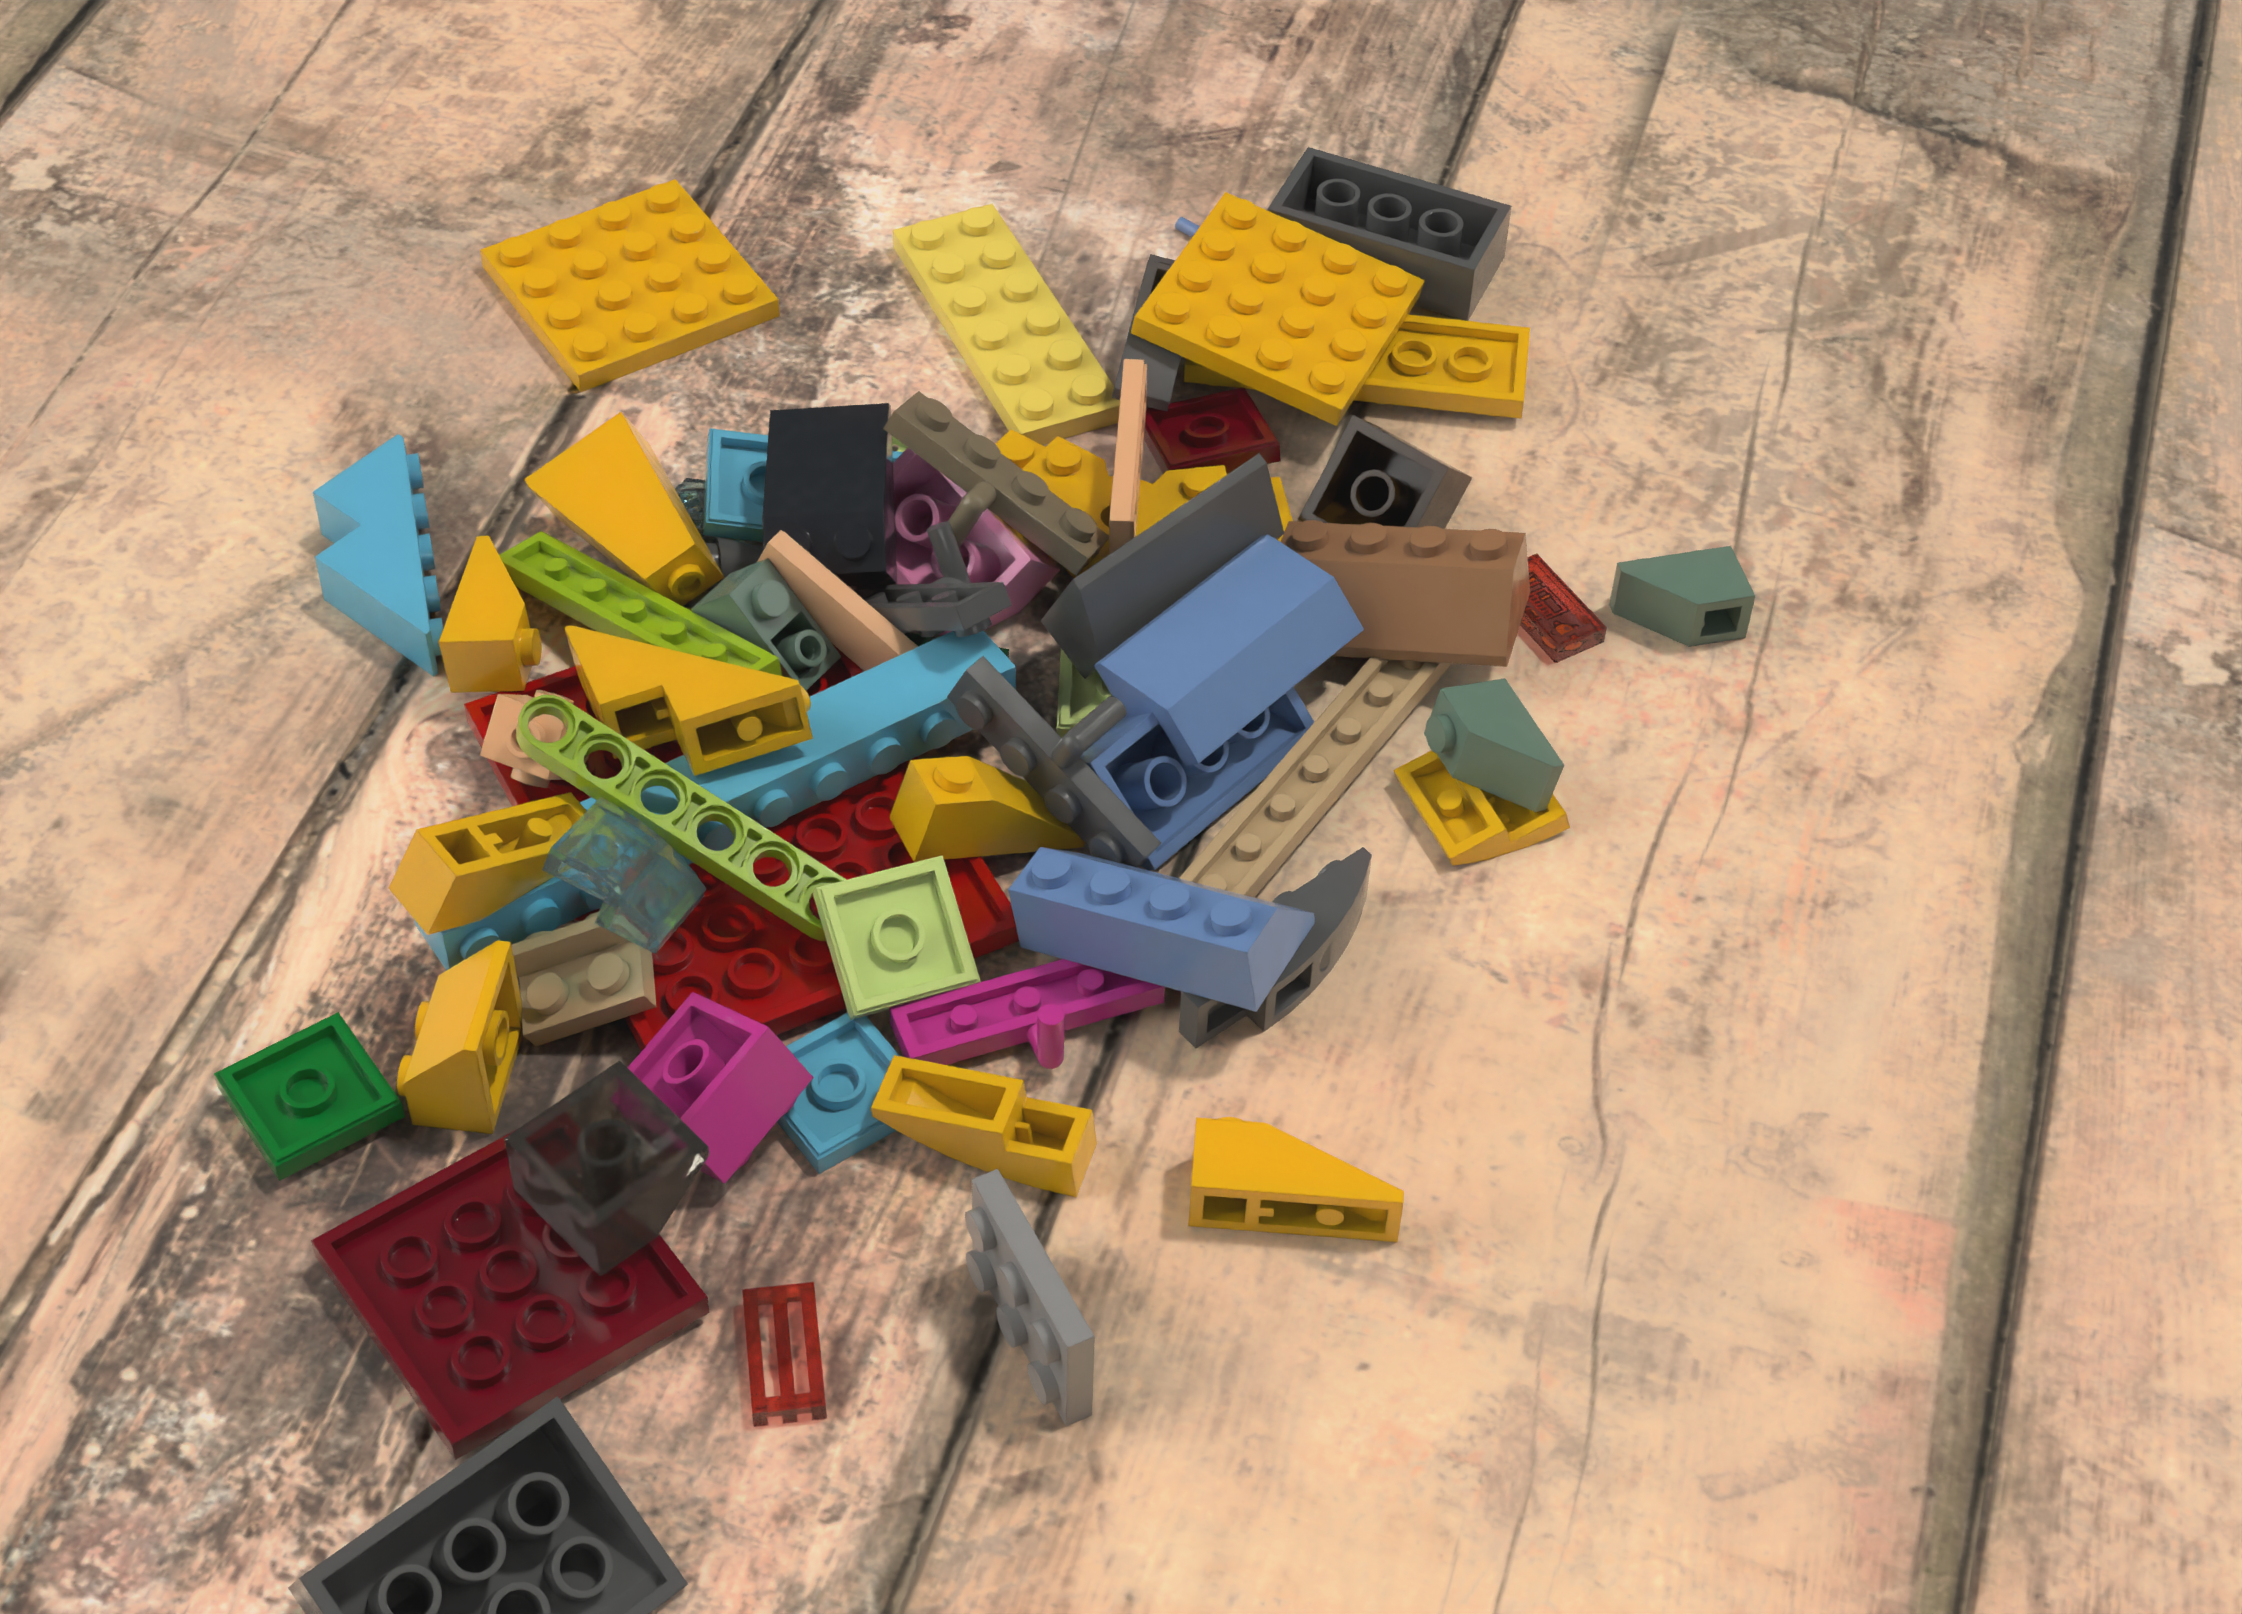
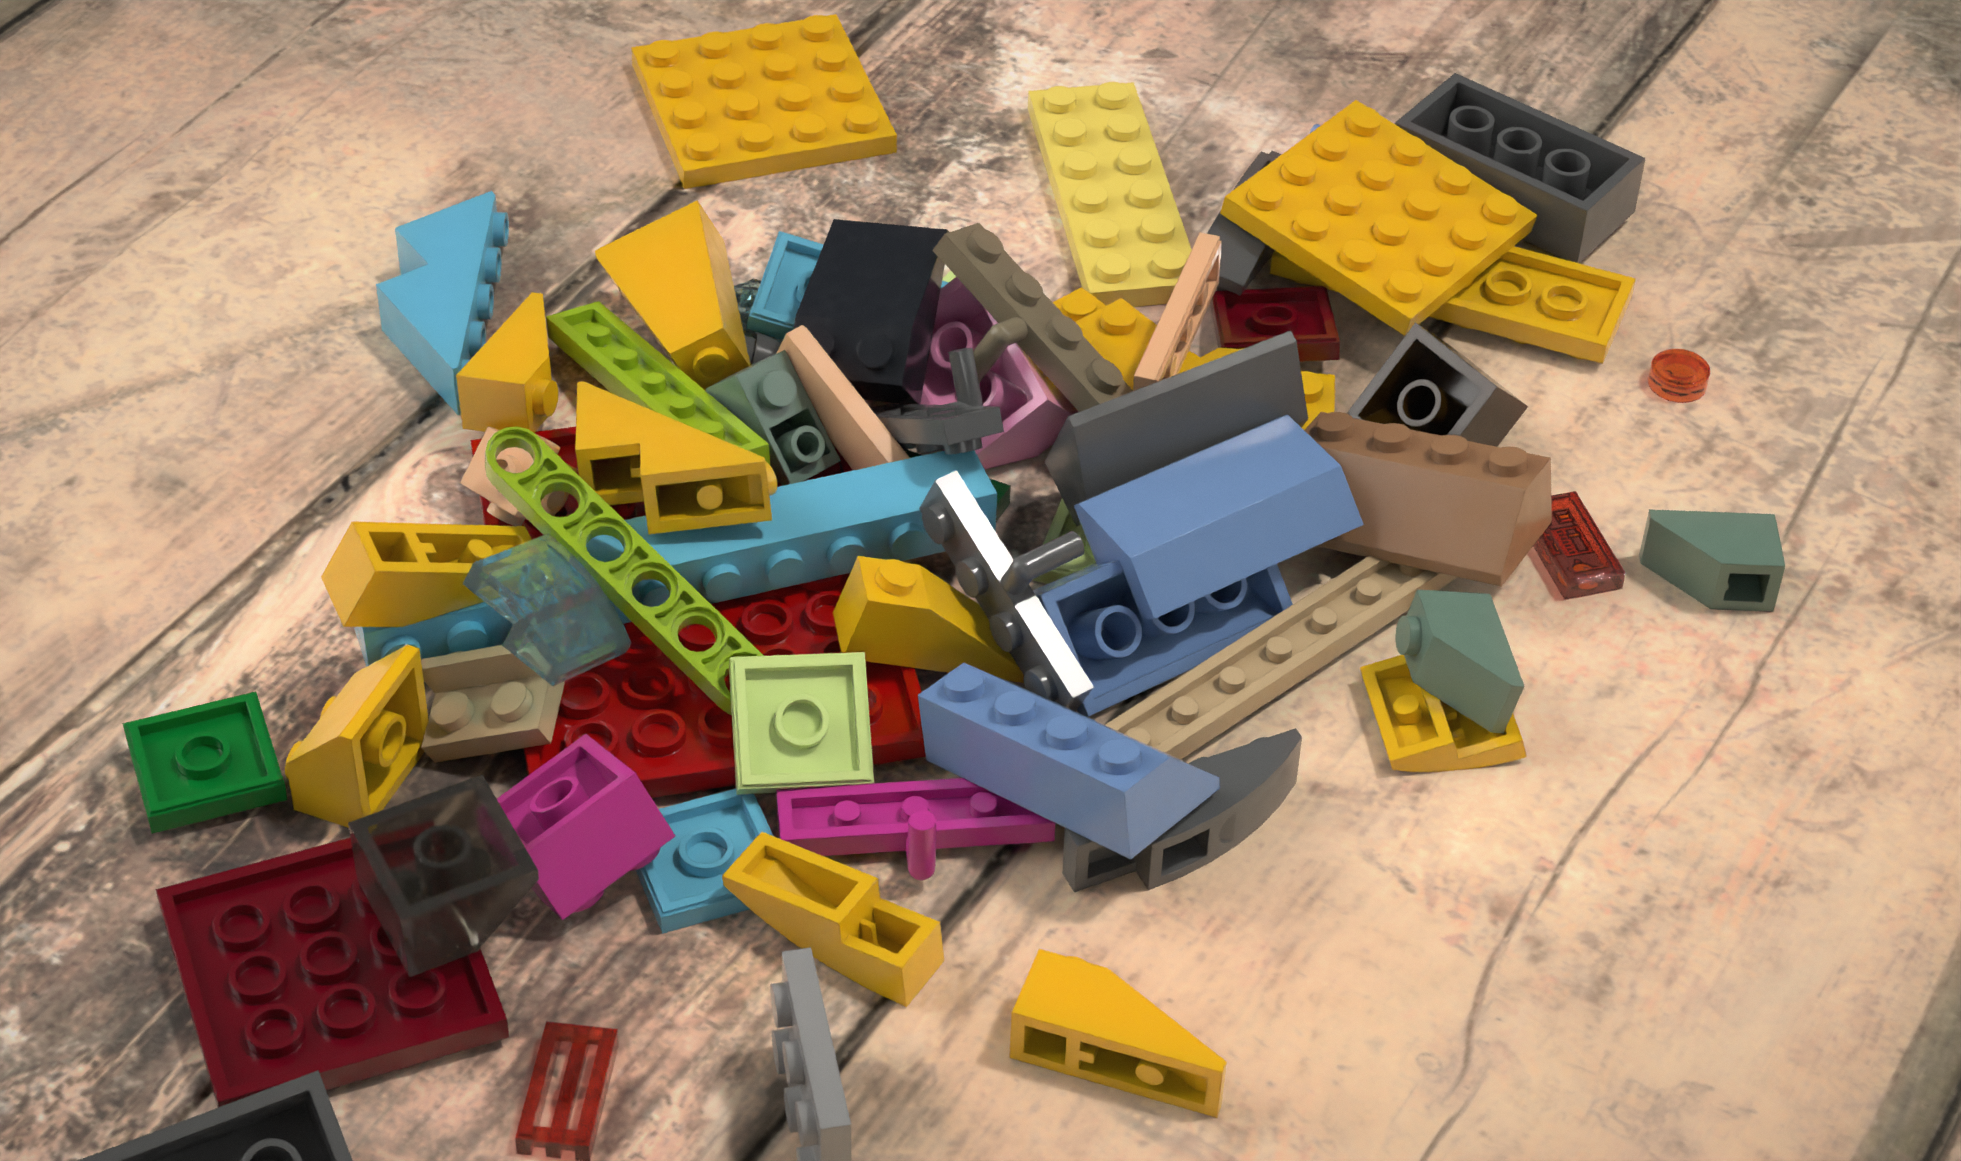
camera: 15 degrees right, 5 degrees down
none -> clear red tile [1648,349,1710,403]

